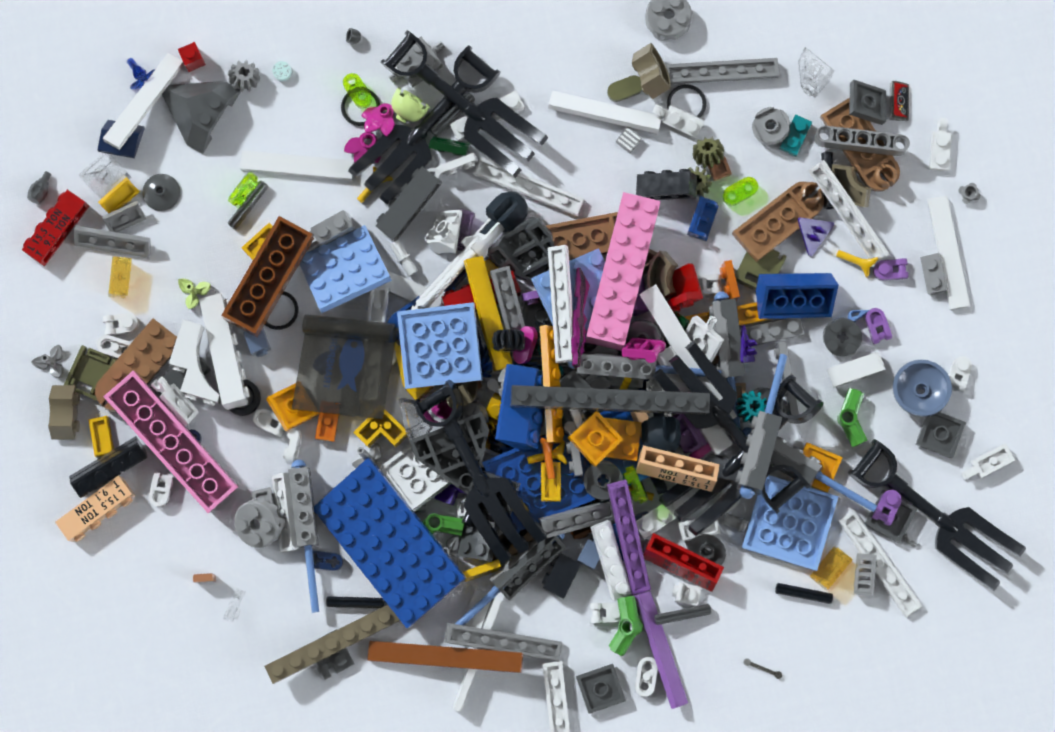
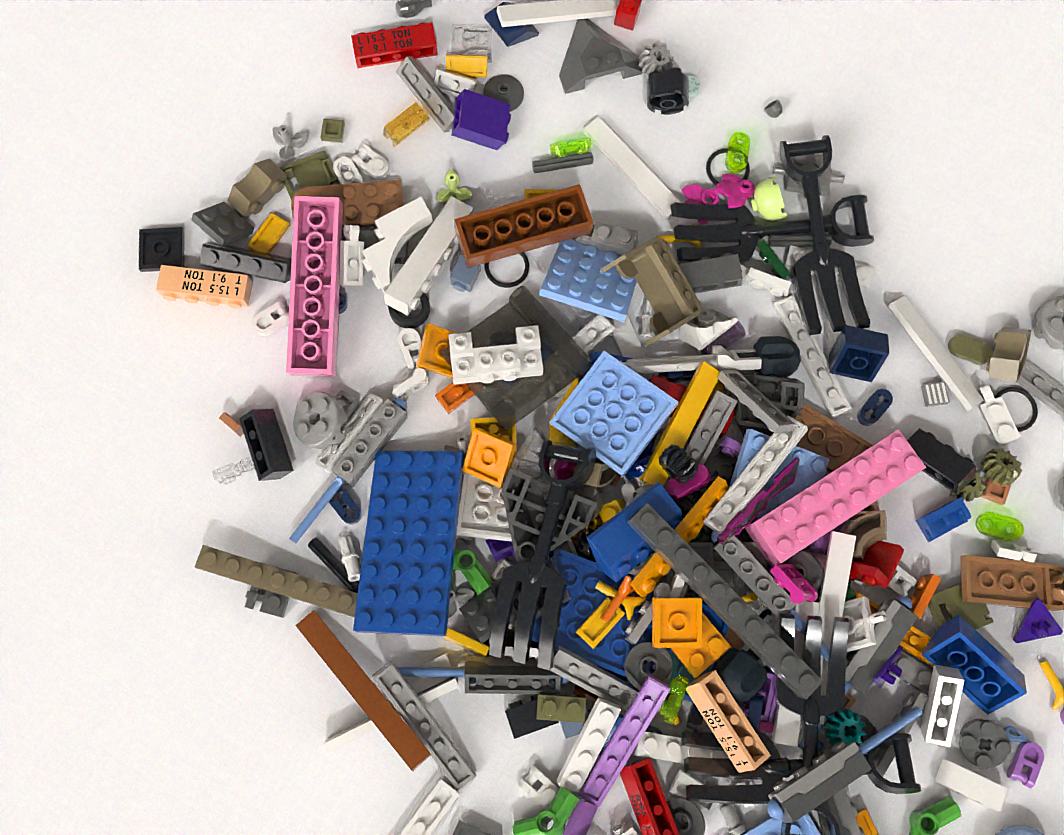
camera: 35 degrees right, 5 degrees down
none -> black tile [139,227,184,272]
none -> dark grey plate [191,202,254,247]
none -> black brick [239,409,294,481]
none -> olive tile [320,119,345,143]
none -> white axle [338,536,361,582]
none -> white bracket [448,325,543,384]
none -> dark purple brick [451,89,511,150]
none -> light orange plate [462,428,517,488]
none -> olive plate [536,694,586,723]
none -> dark tan windscreen [601,237,702,347]
none -> black brick [647,67,689,115]
none -> light grey plate [718,370,795,433]
none -> dark blue beam [747,694,764,735]
none -> dark blue brick [829,325,890,383]
none -> dark blue beam [857,389,893,426]
none -> white brick [920,664,964,747]
none -> white plate [990,538,1037,562]

